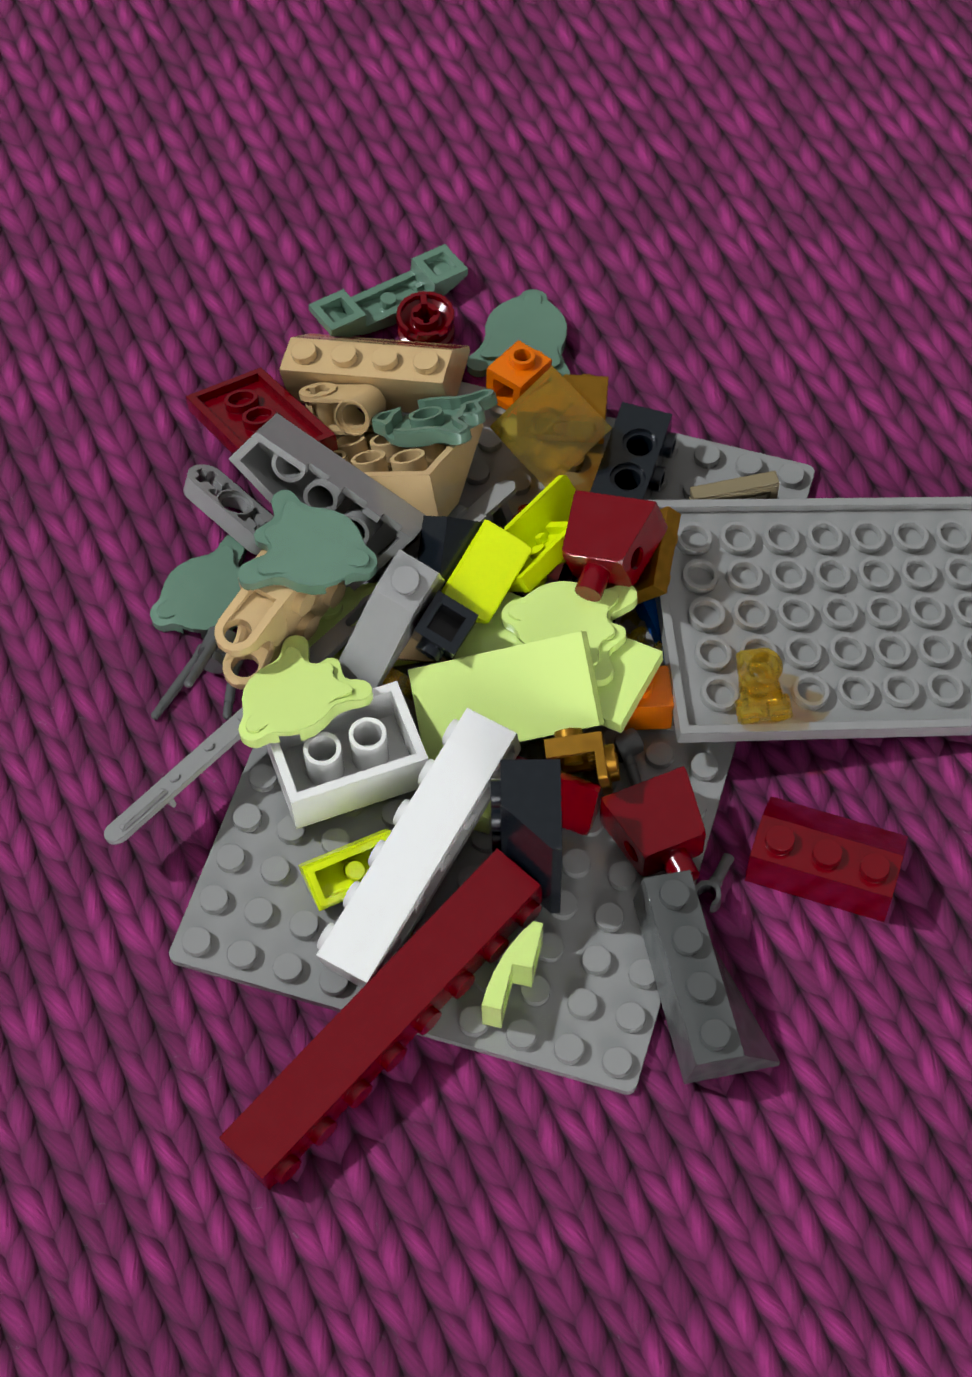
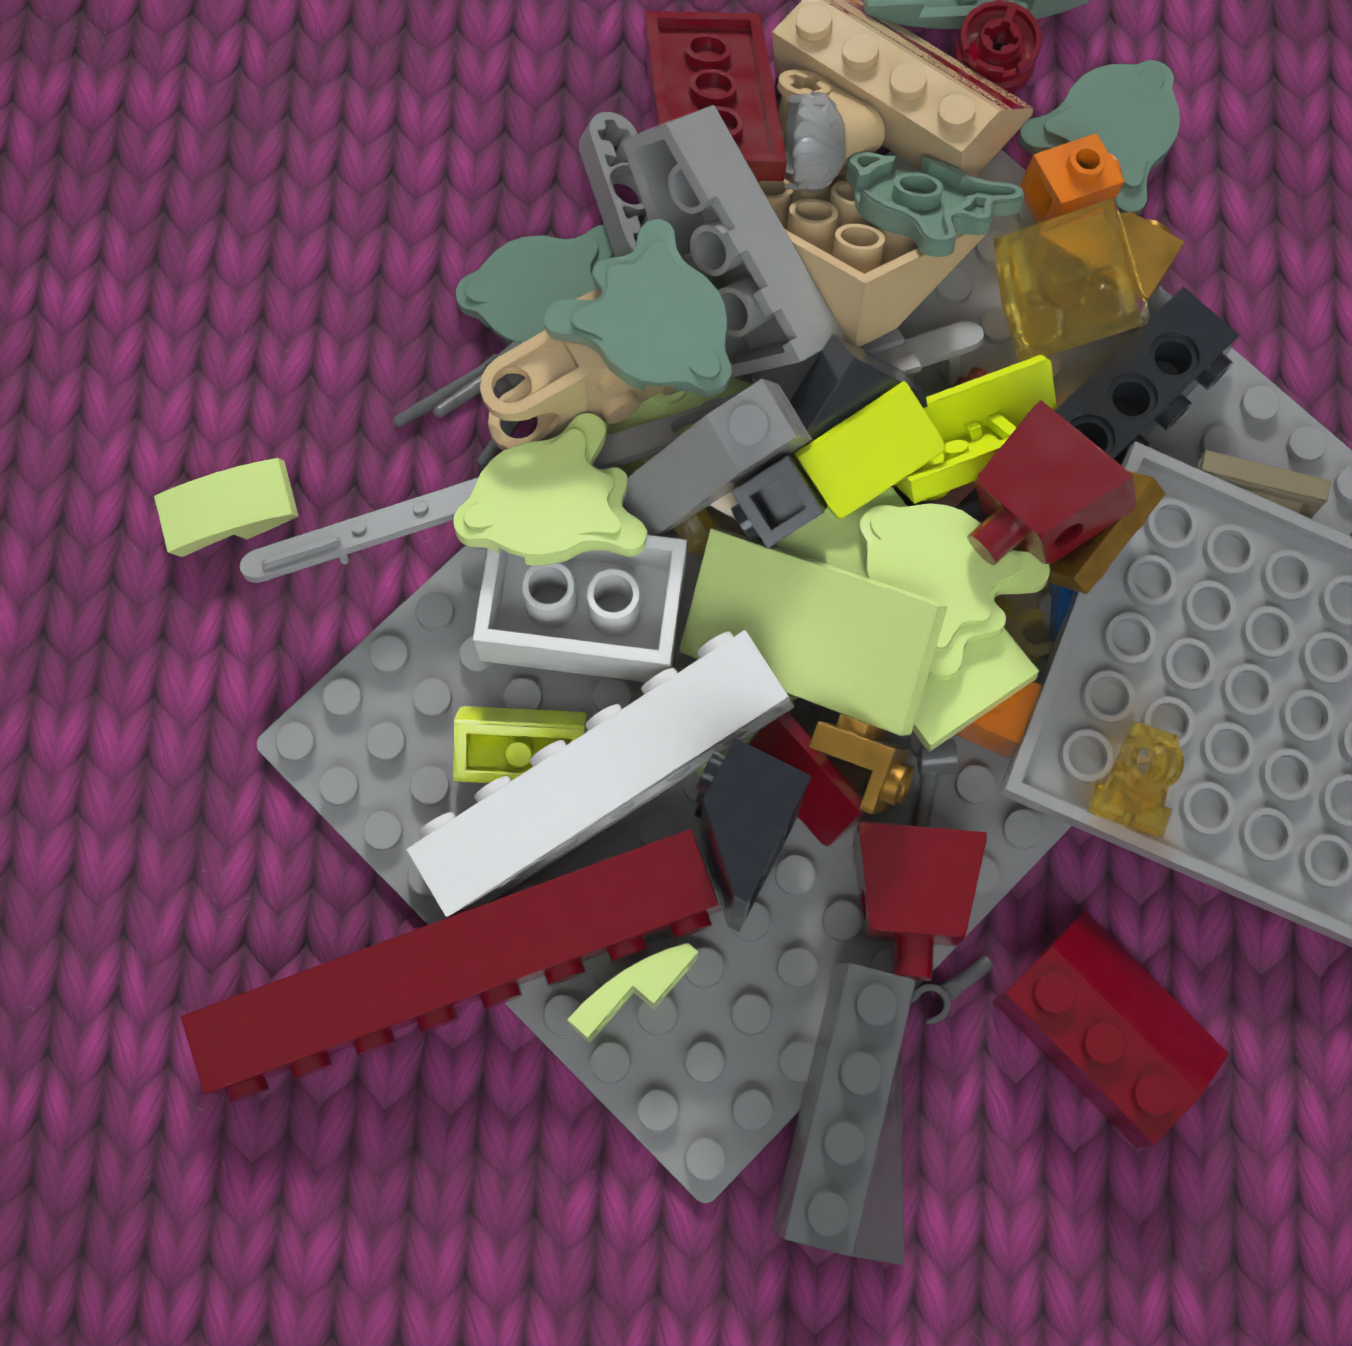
camera: 25 degrees right, 15 degrees up
none -> yellowish green slope [154,458,299,557]
none -> light grey hair [784,91,846,193]

